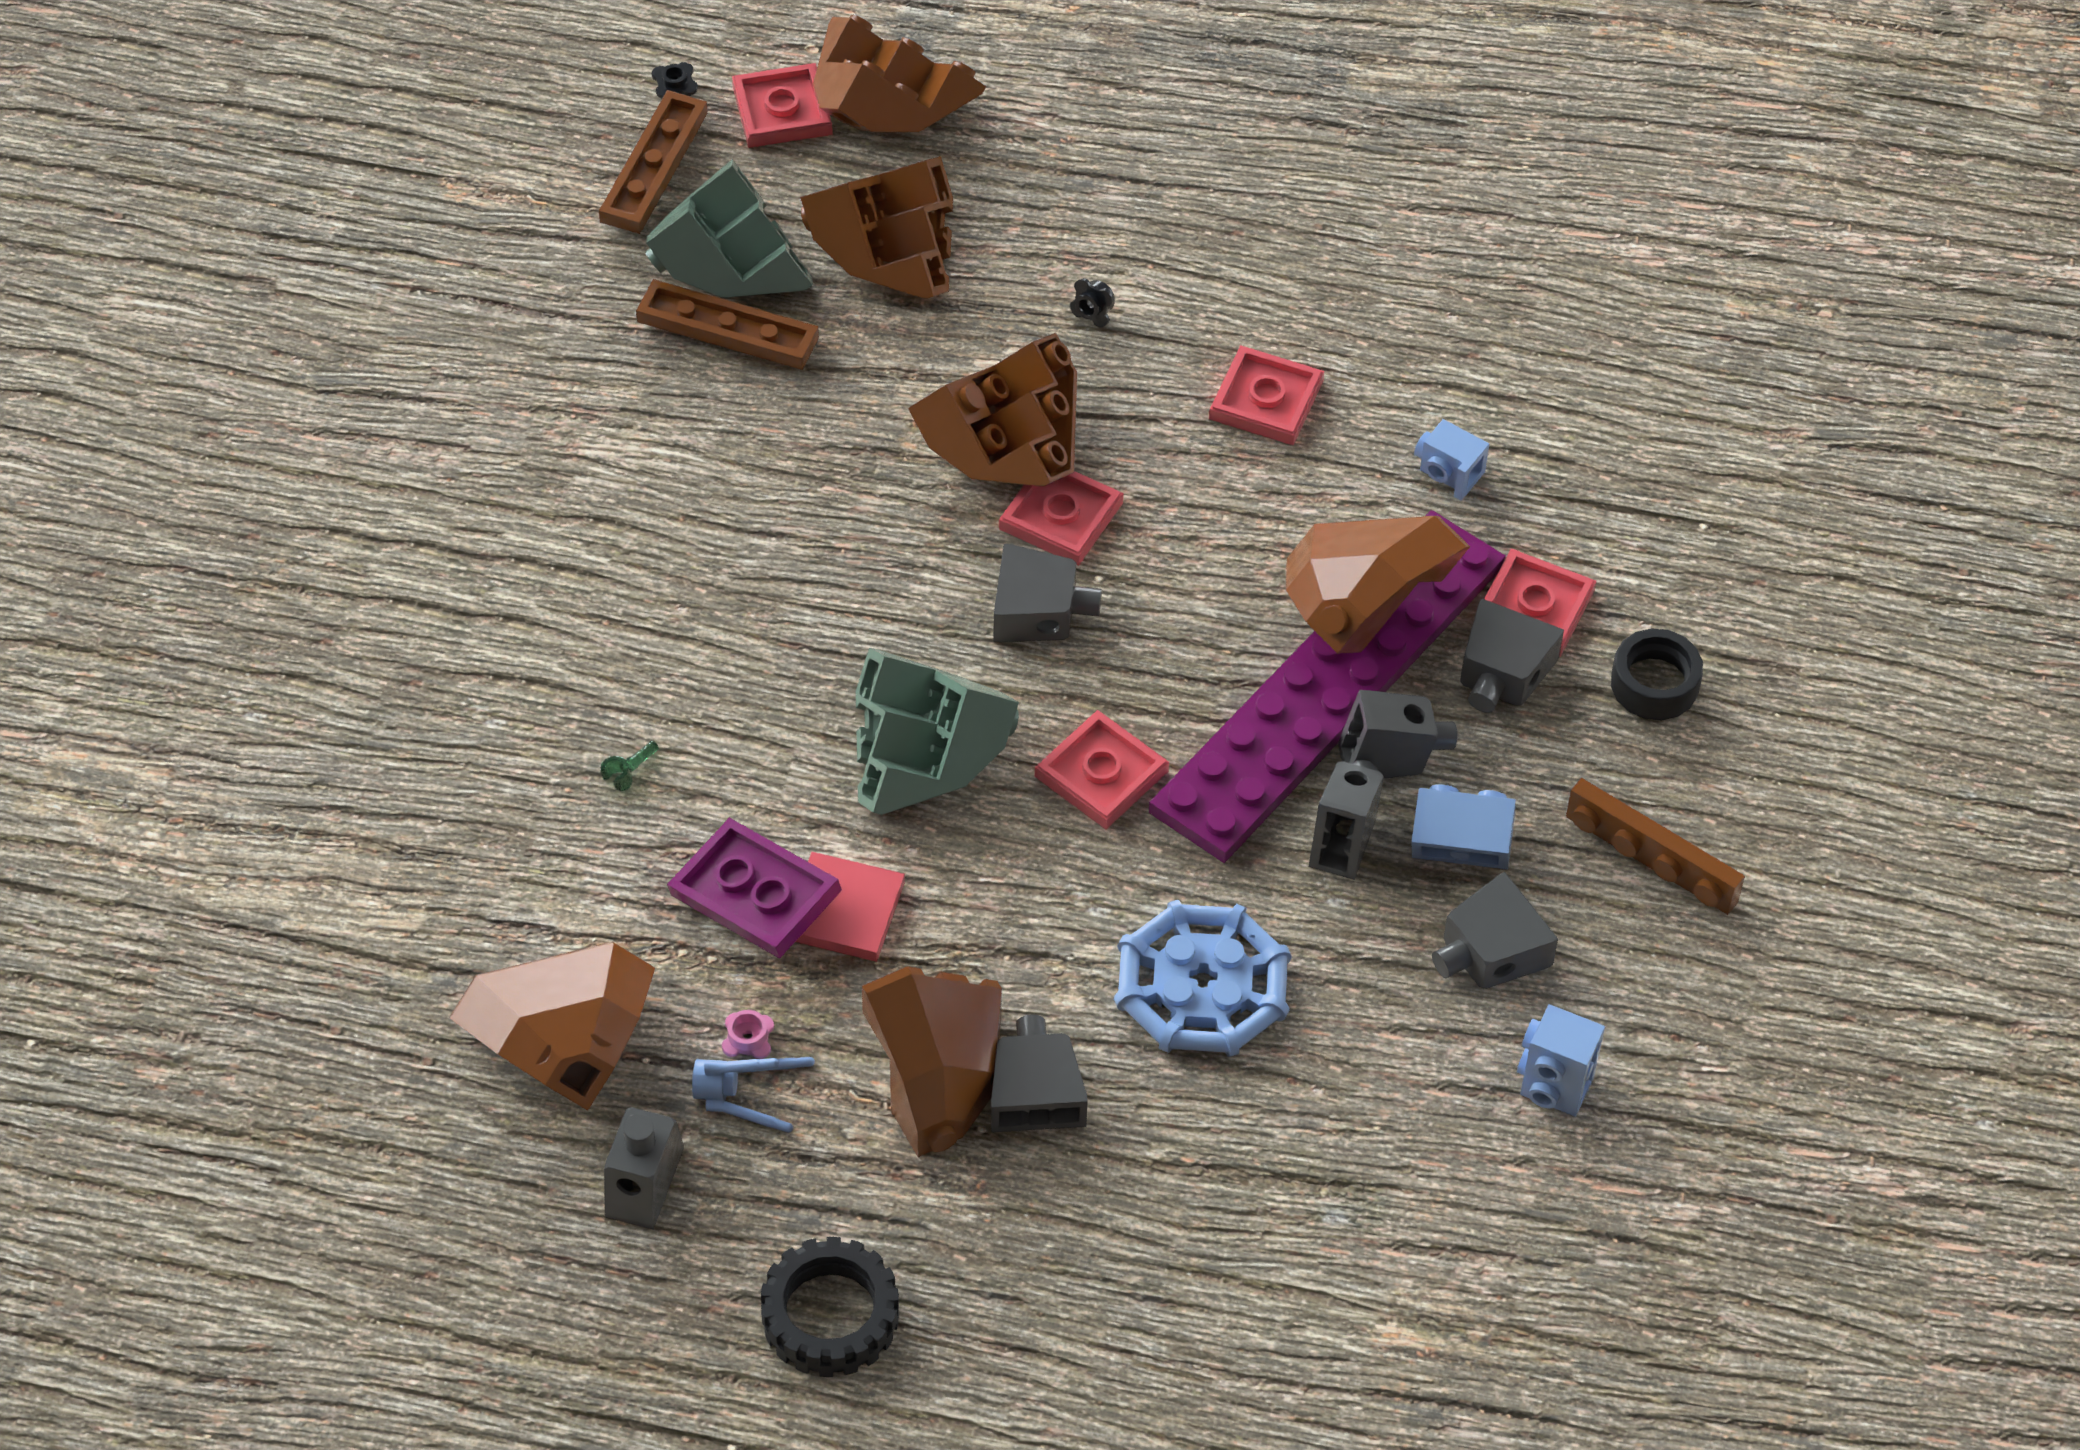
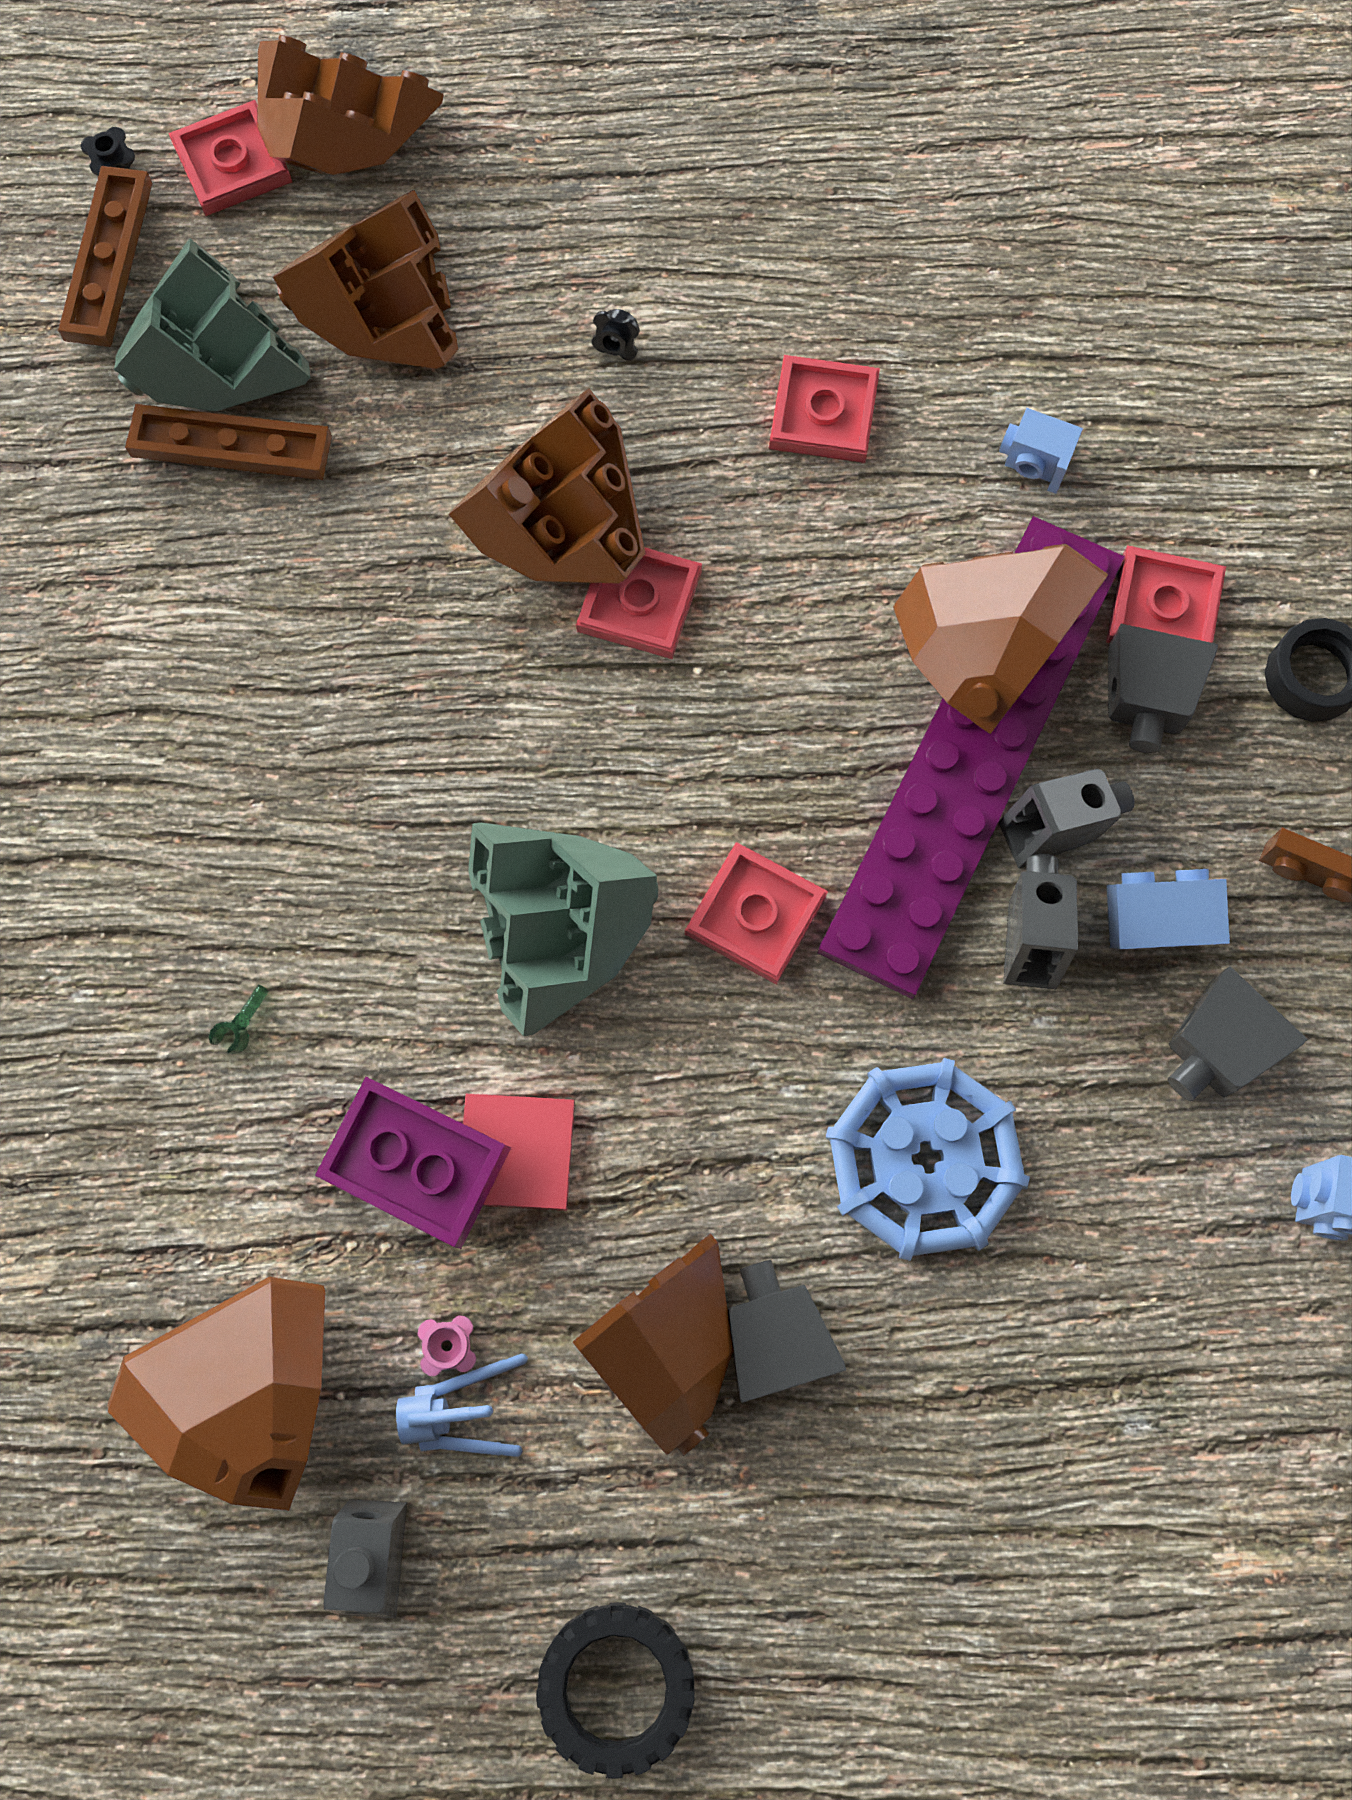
camera: 10 degrees left, 20 degrees up
dark grey torso [993,544,1102,643] -> none

